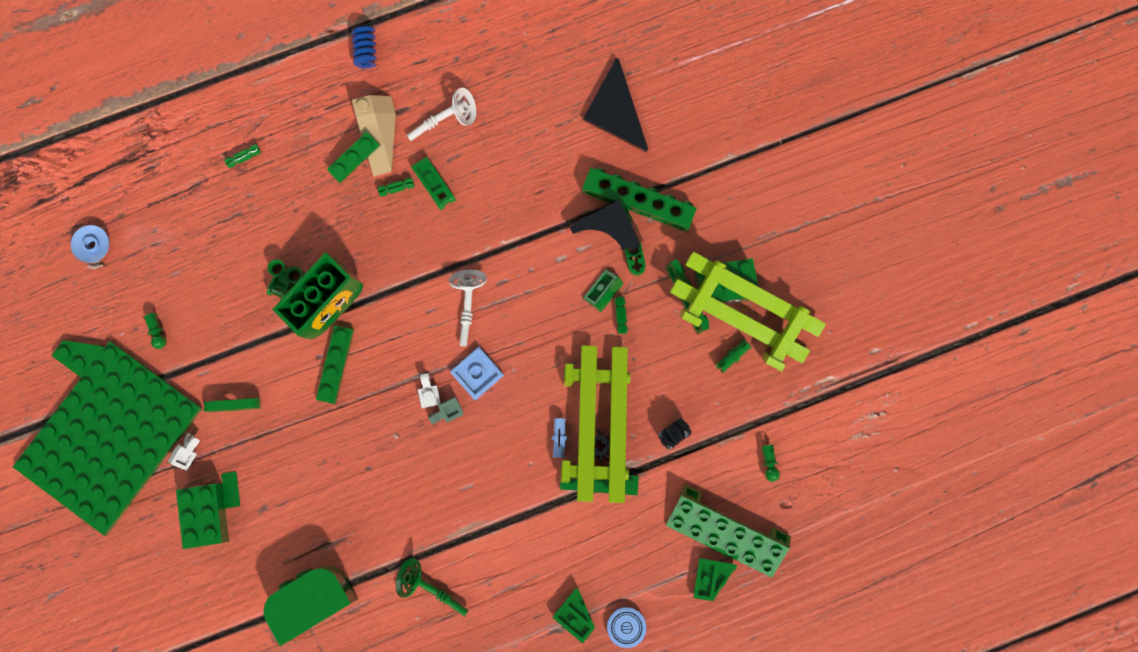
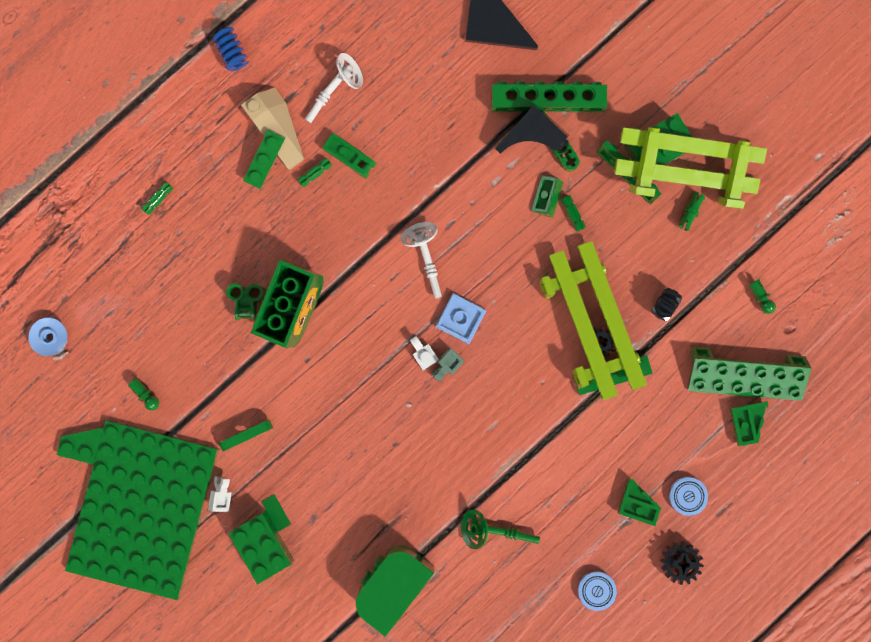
camera: 25 degrees left, 5 degrees up
green plate [316,325,354,405] -> none
light blue pin [551,418,567,458] -> none

